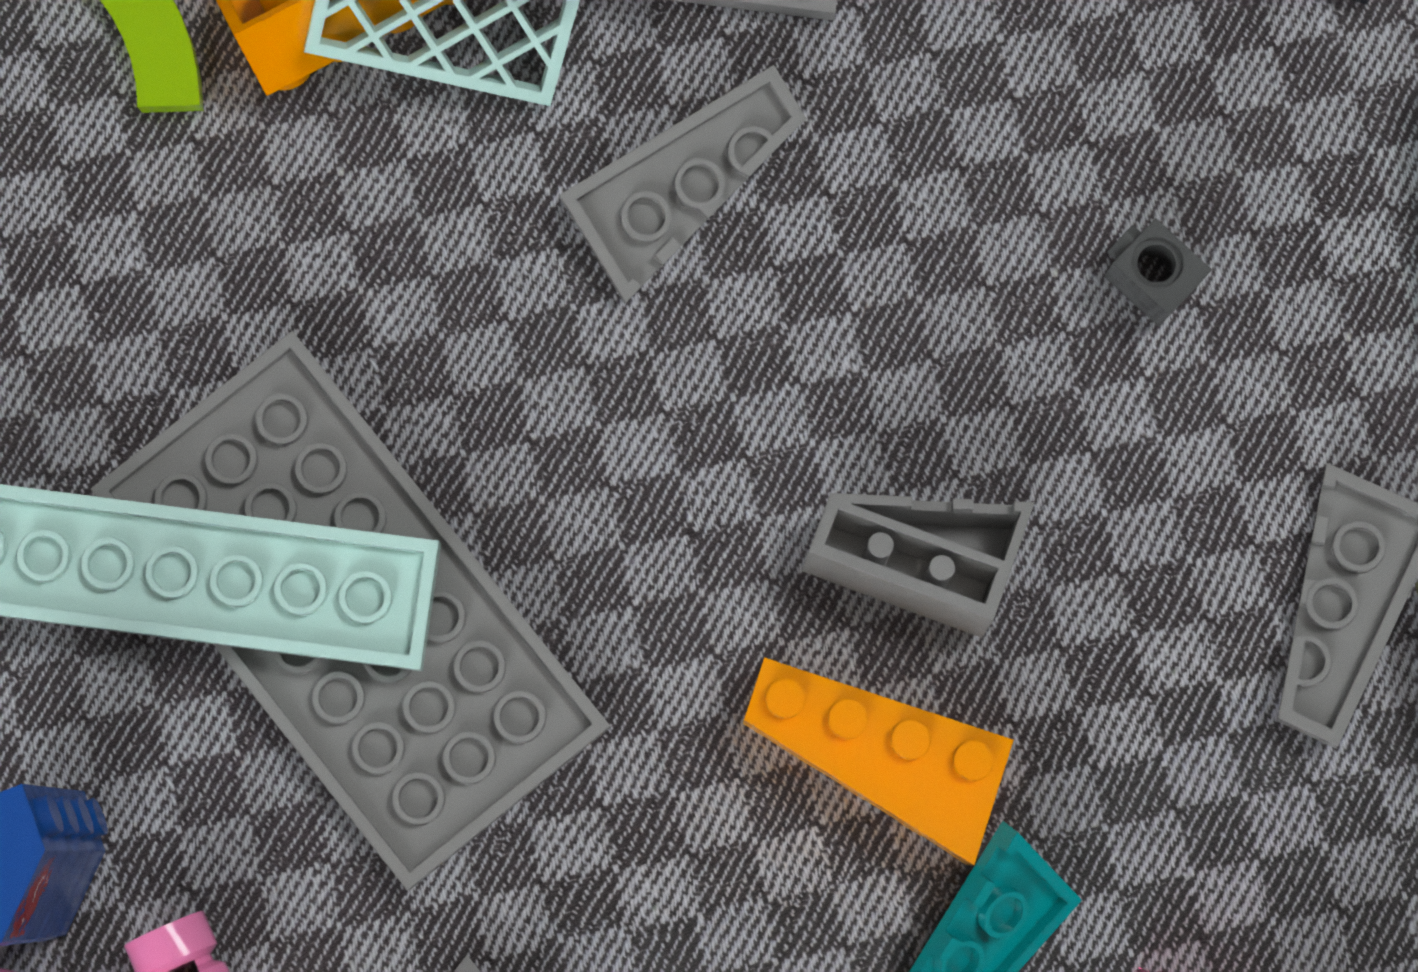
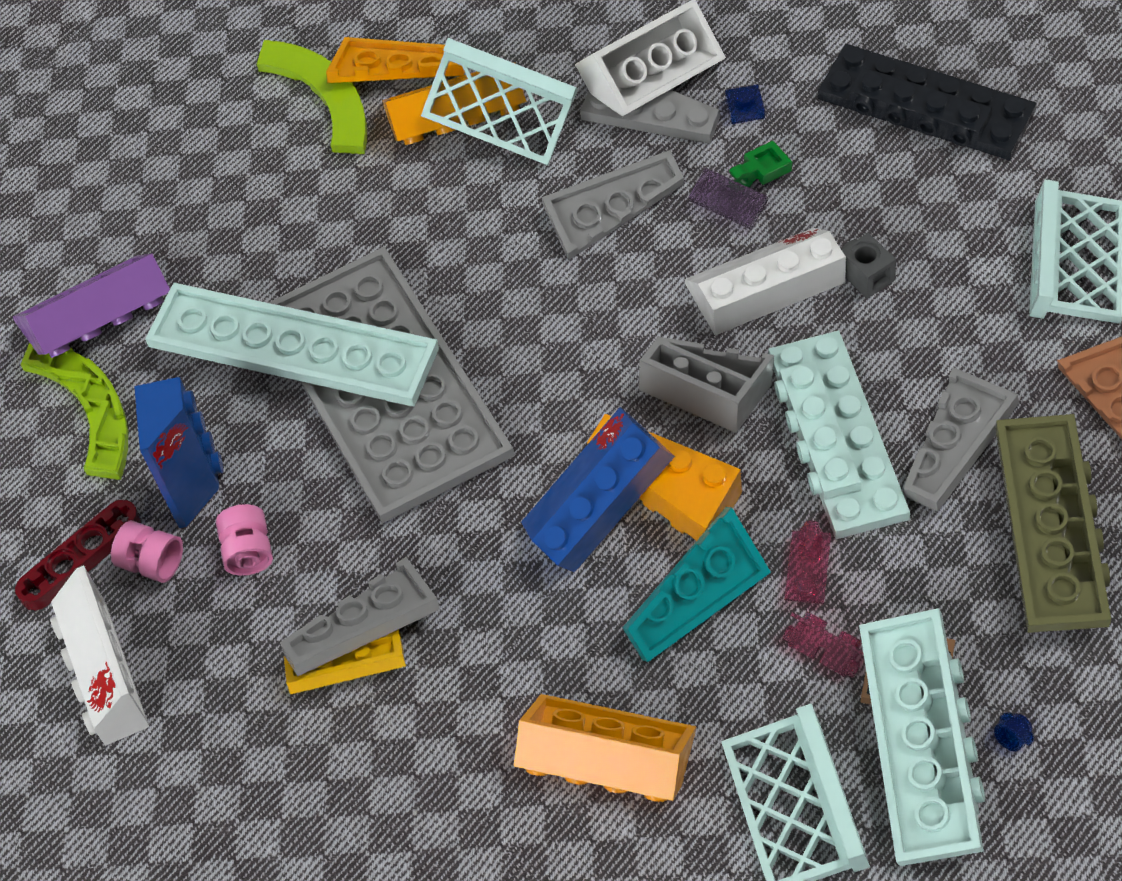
camera: 20 degrees right, 25 degrees down
none -> blue slope [521,407,675,573]
none -> white slope [685,228,846,335]
none -> clear purple plate [689,168,768,230]
none -> green plate [729,140,792,194]
none -> light aqua plate [769,330,910,540]
none -> clear pink hinge [784,520,831,604]

